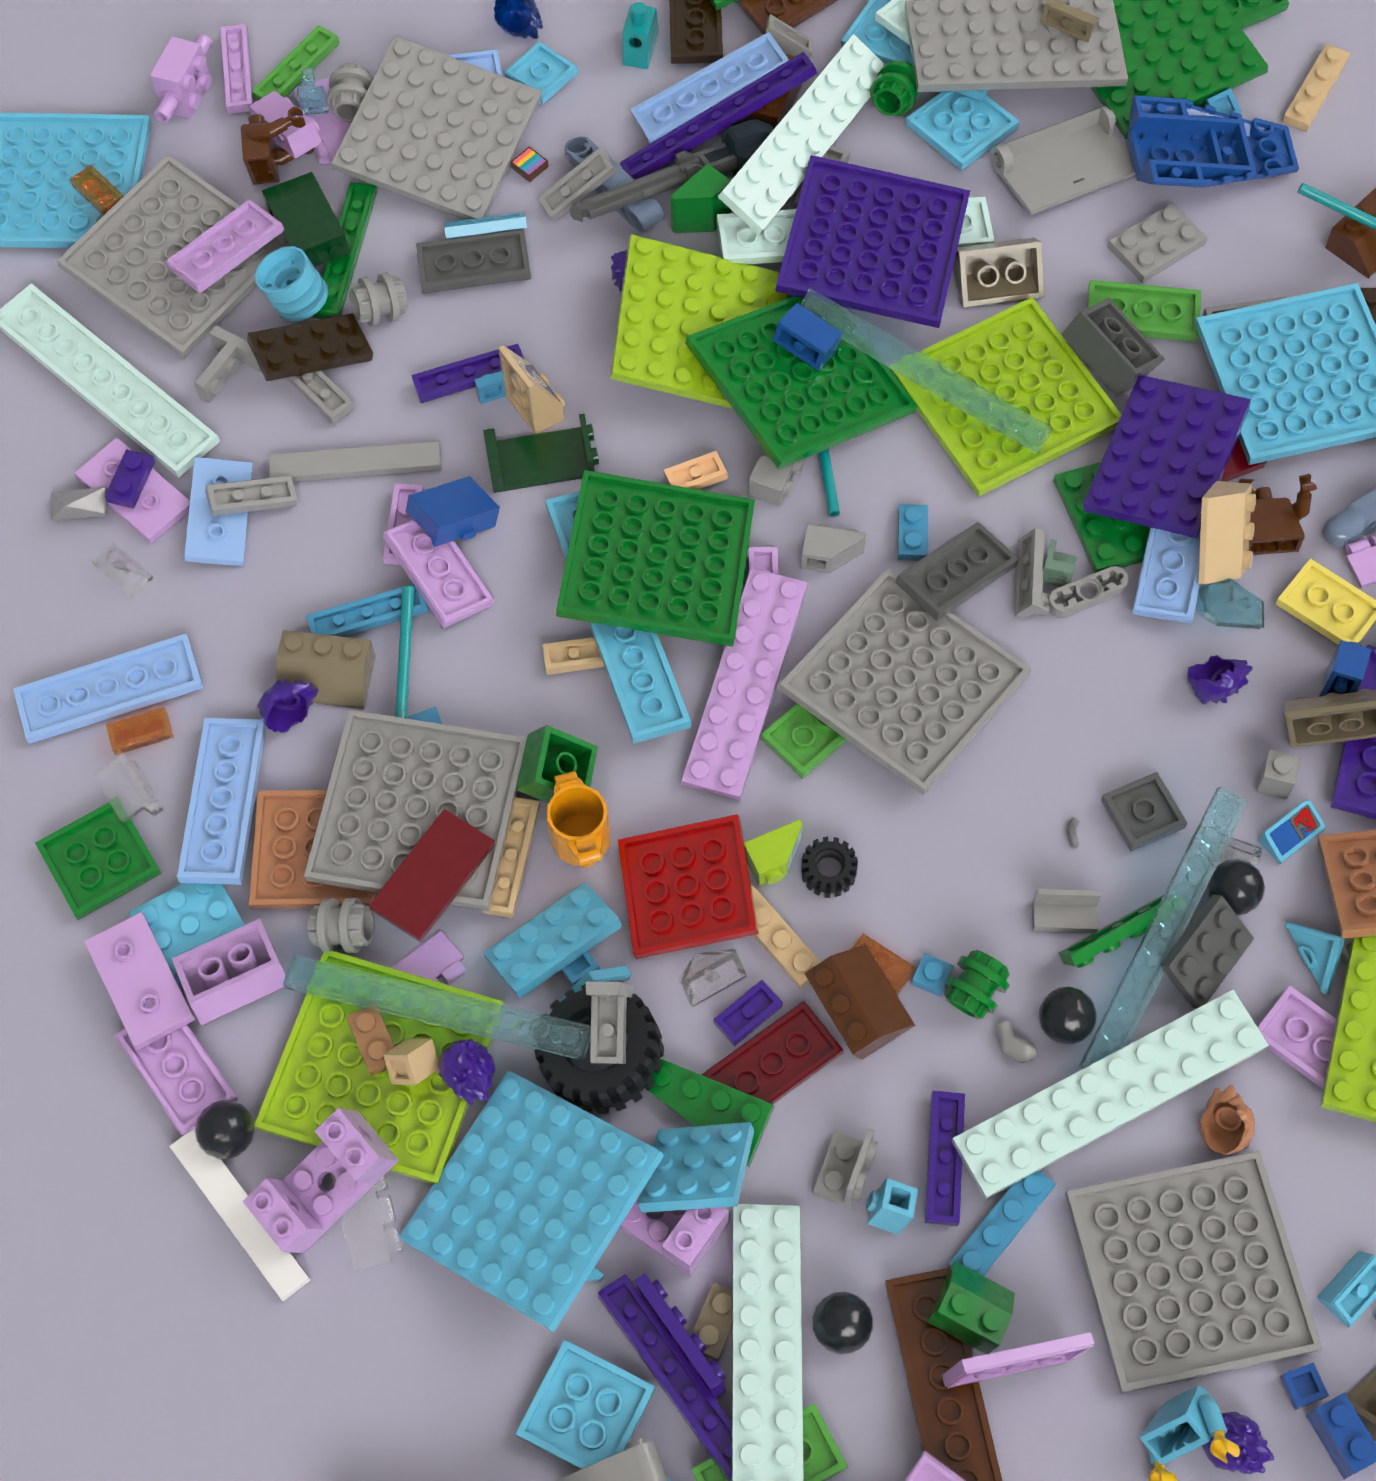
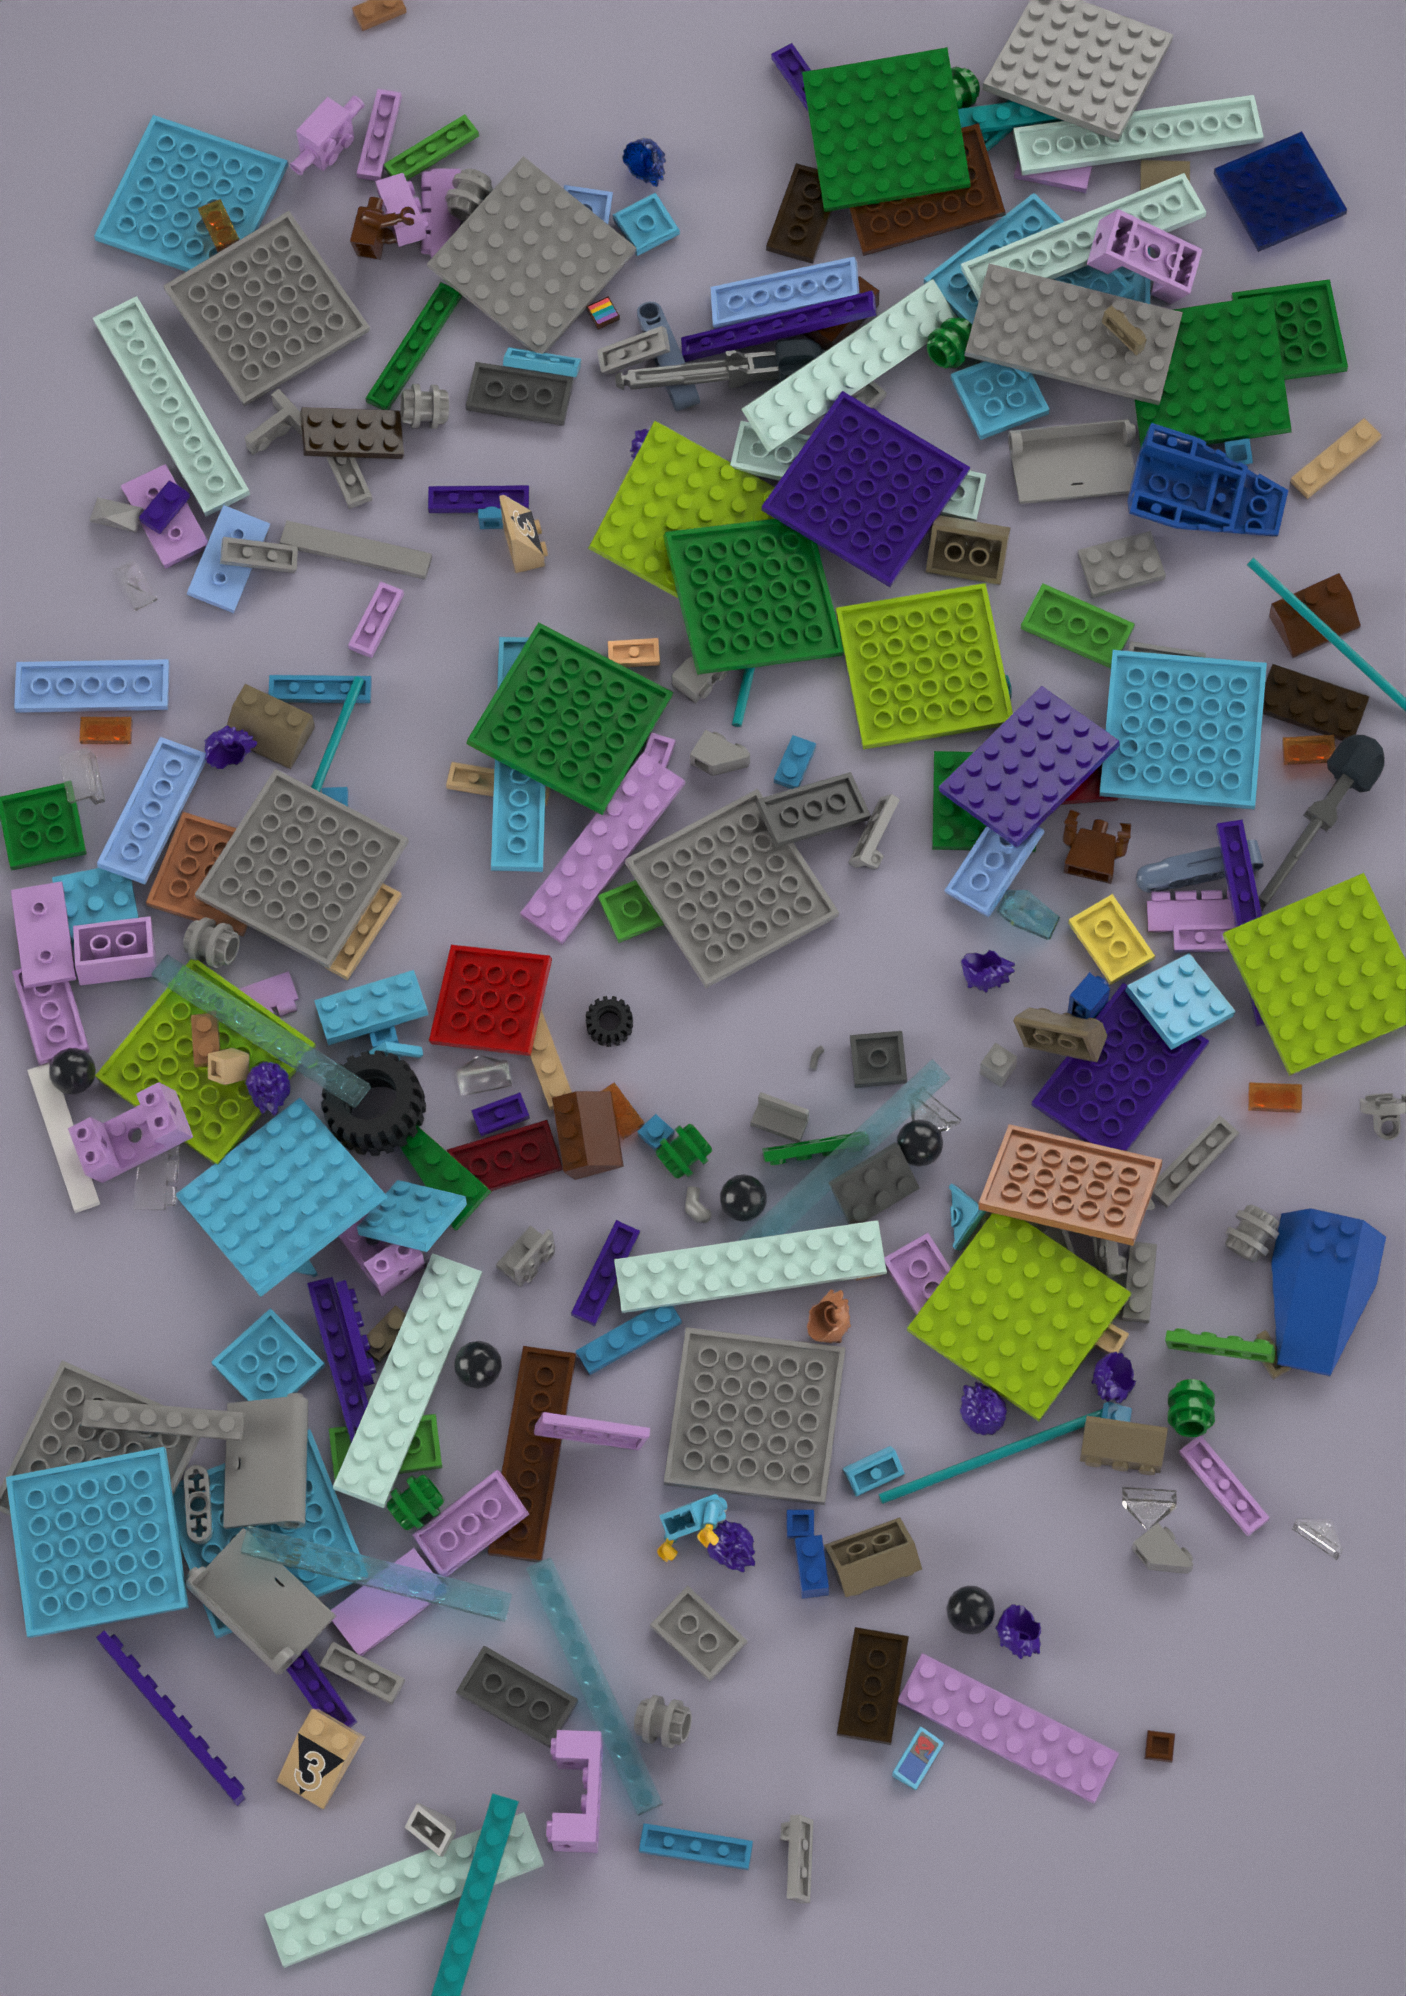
camera: 20 degrees right, 5 degrees up
lavender plate [165,199,284,294] -> none
medium azure wheel [255,246,329,322] -> none
dark green panel [262,172,350,267] -> none
clear light blue plate [297,68,329,115] -> none
dark red tile [368,809,496,943] -> none
lavender tile [383,519,495,628] -> none
blue container [406,476,500,547] -> none
dark green panel [483,414,599,493] -> none
green brick [516,725,598,803] -> none
light orange container [547,771,611,868] -> none
light grey bracket [586,982,632,1064] -> none
teal torso [622,2,659,69] -> none
green slope [670,163,732,233] -> none
lime slope [744,819,803,886] -> none
light grey slope [766,14,814,58] -> none
blue brick [772,303,843,371] -> none
clear light blue plate [801,288,1053,454] -> none
medium azure brick [866,1178,918,1235] -> none
green slope [926,1260,1015,1354] -> none
sand green panel [1043,539,1077,587] -> none
light grey beam [1049,566,1129,618] -> none
dark grey slope [1061,298,1165,396] -> none
tan slope [1198,481,1256,584] -> none
slope [1259,799,1326,864] -> none

